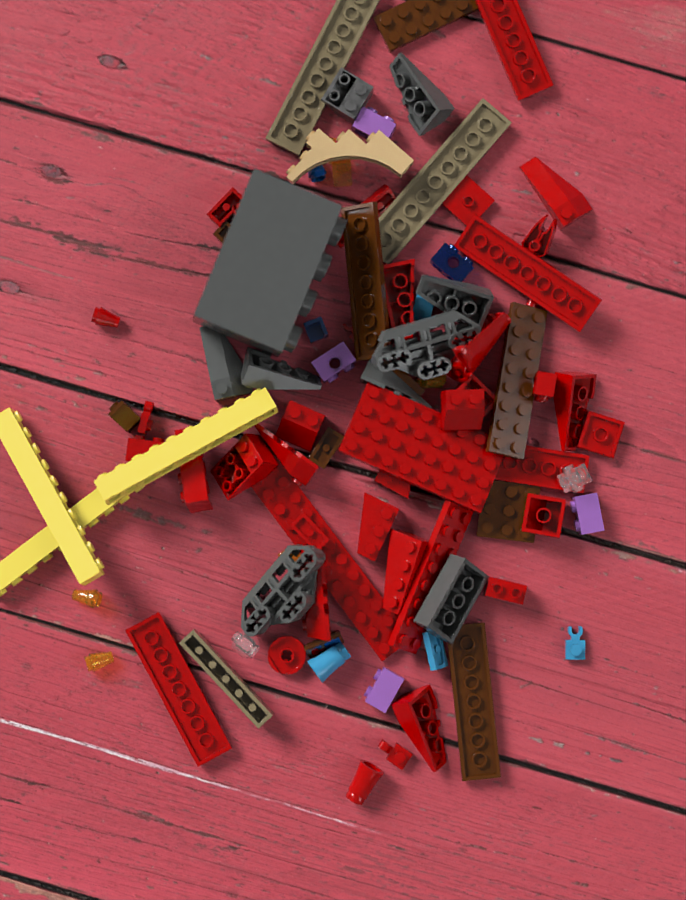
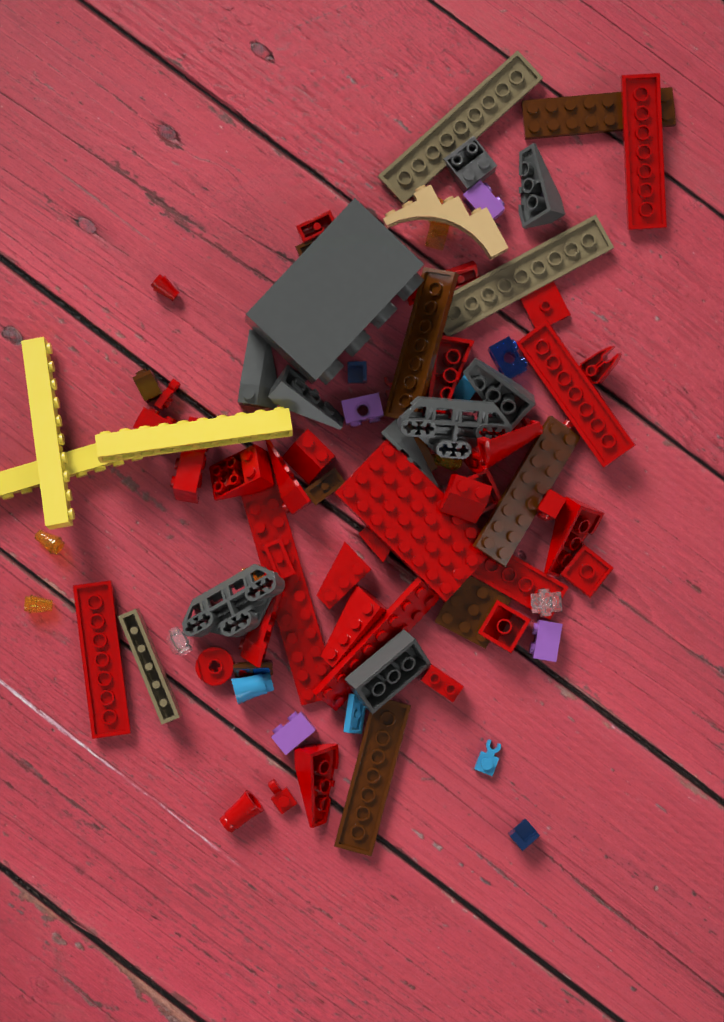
camera: 15 degrees right, 0 degrees up
blue cone [308,165,327,183] -> none
red wedge [519,157,593,230] -> none
none -> dark blue panel [508,819,540,851]

